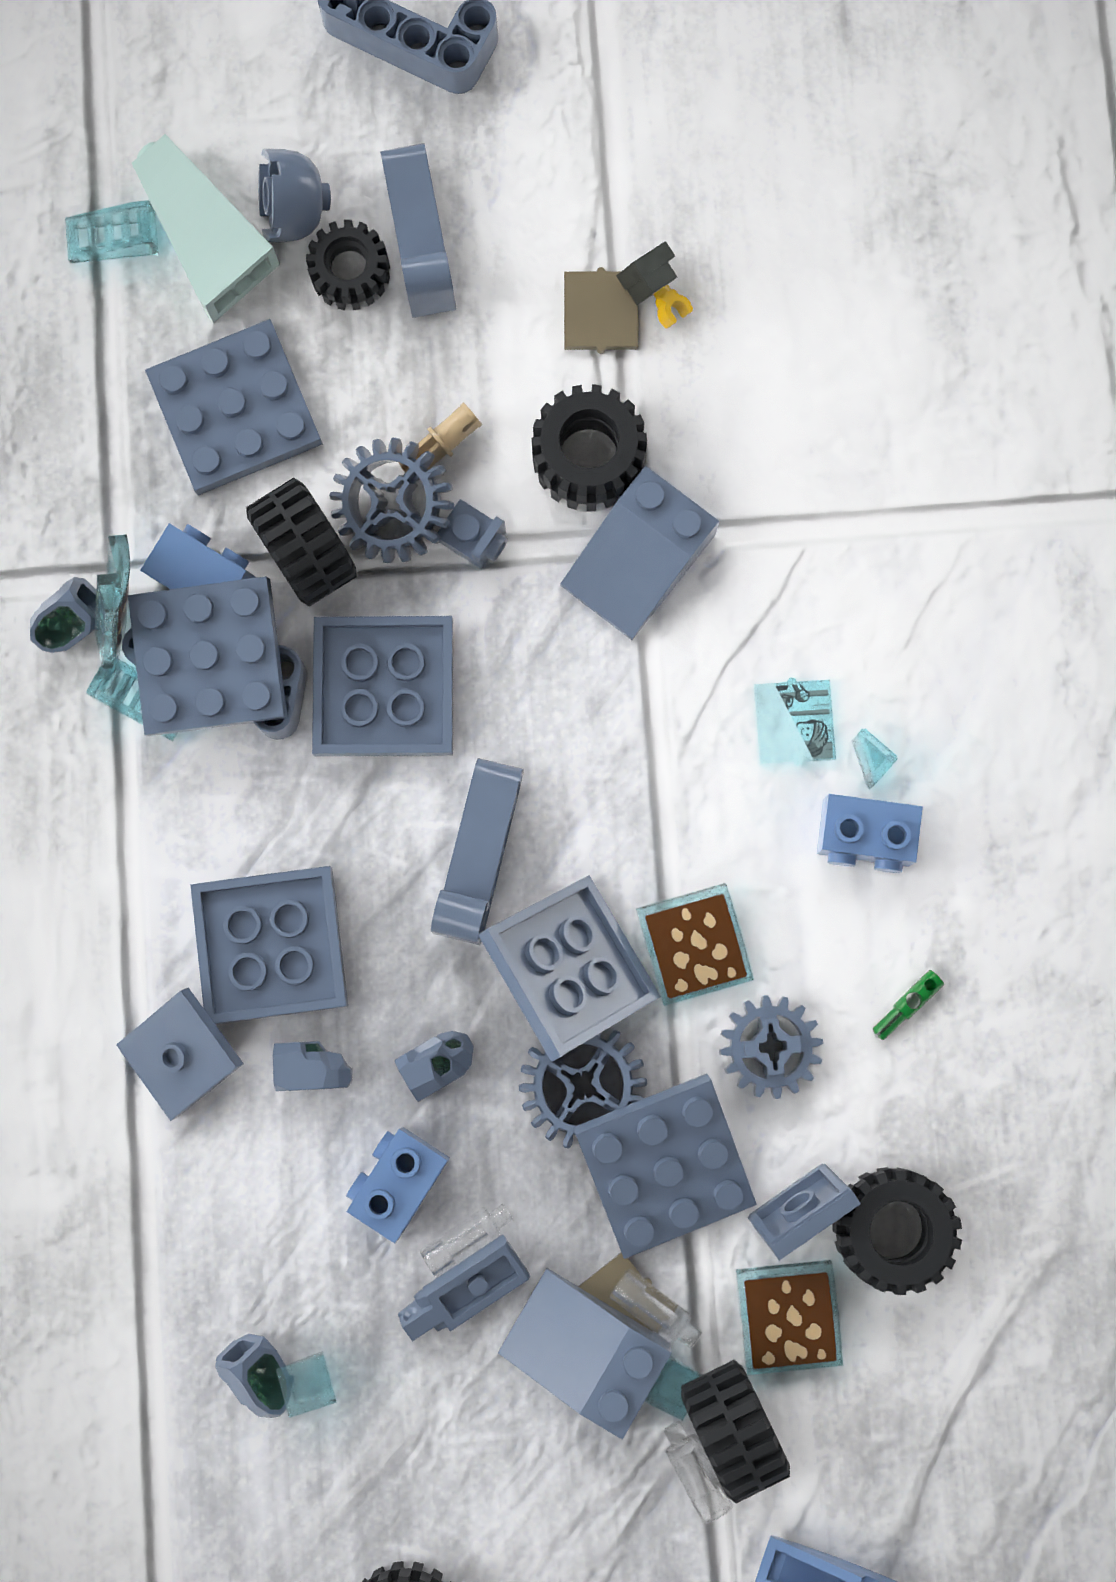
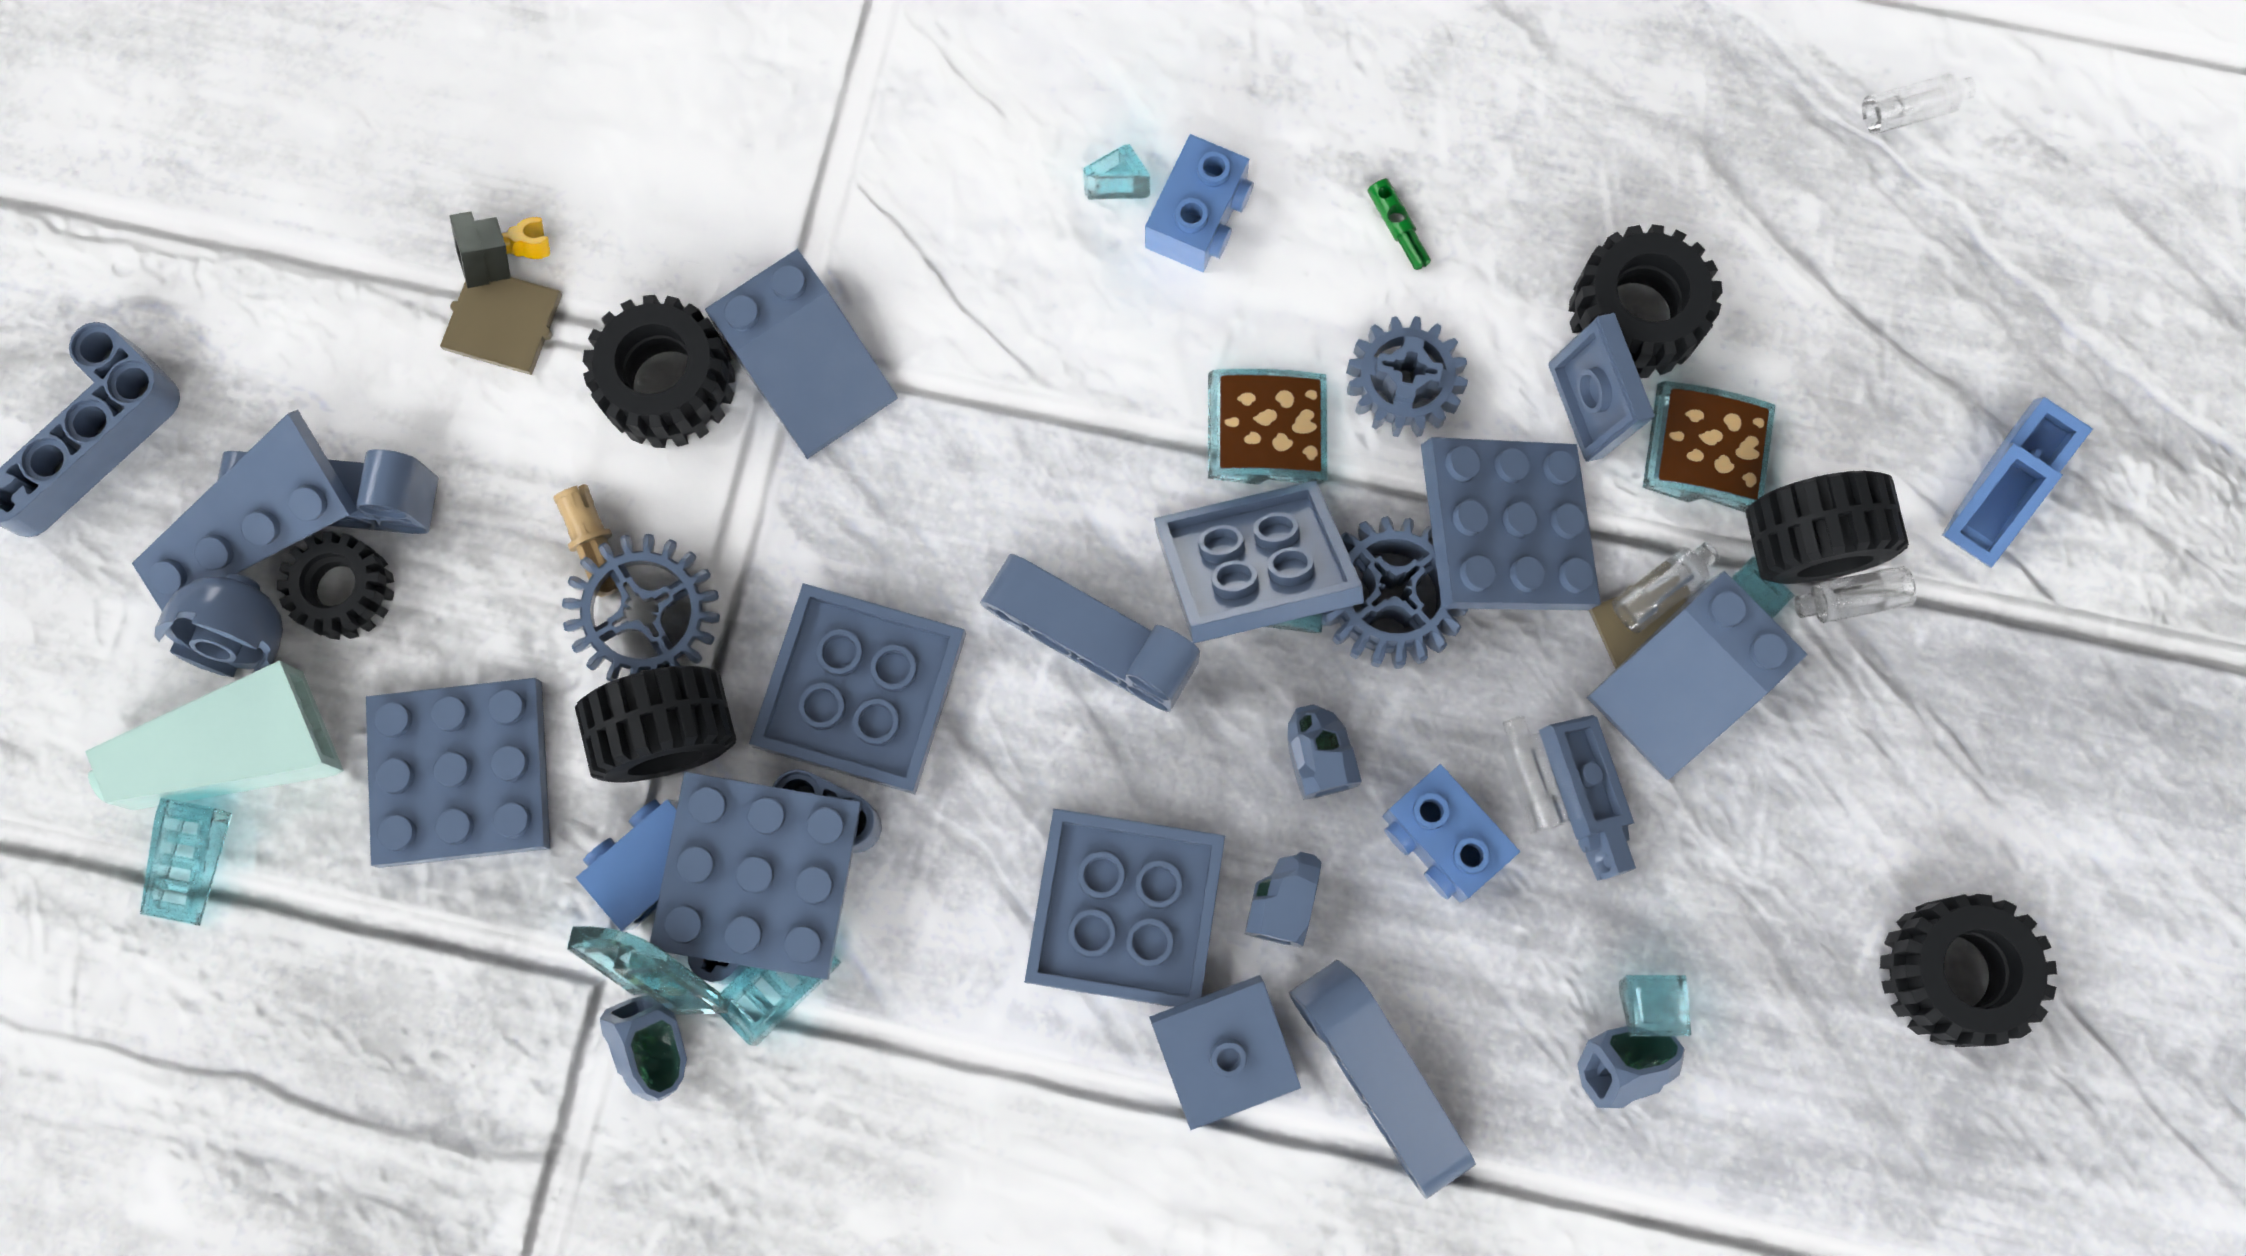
camera: 75 degrees left, 5 degrees down
sand blue bracket [437,499,508,569] -> none
clear light blue piece [753,677,836,767] -> none
none -> sand blue wing [132,410,358,611]
none -> sand blue beam [1288,960,1476,1199]

